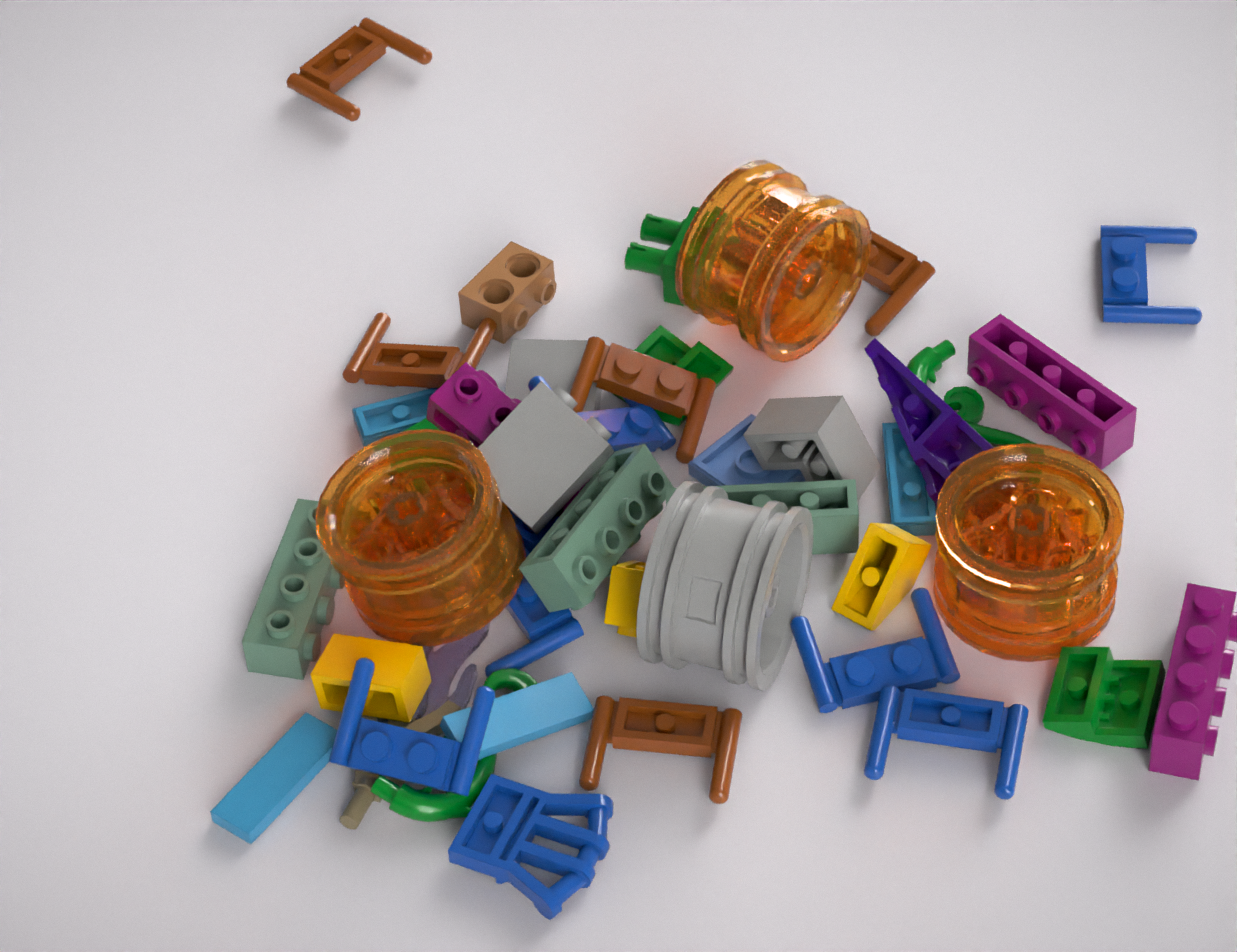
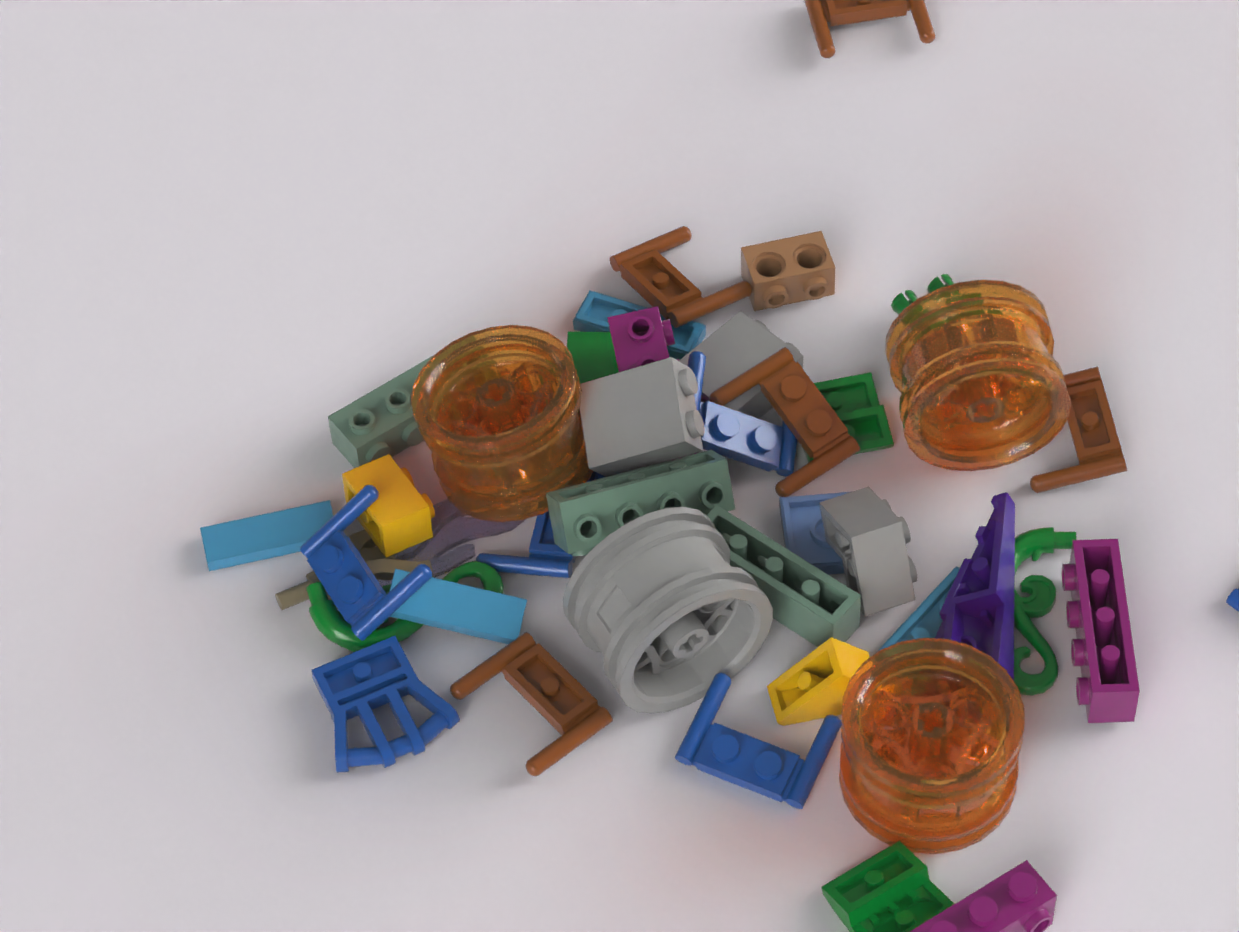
camera: 40 degrees right, 5 degrees up
blue plate [864,686,1029,800] -> none

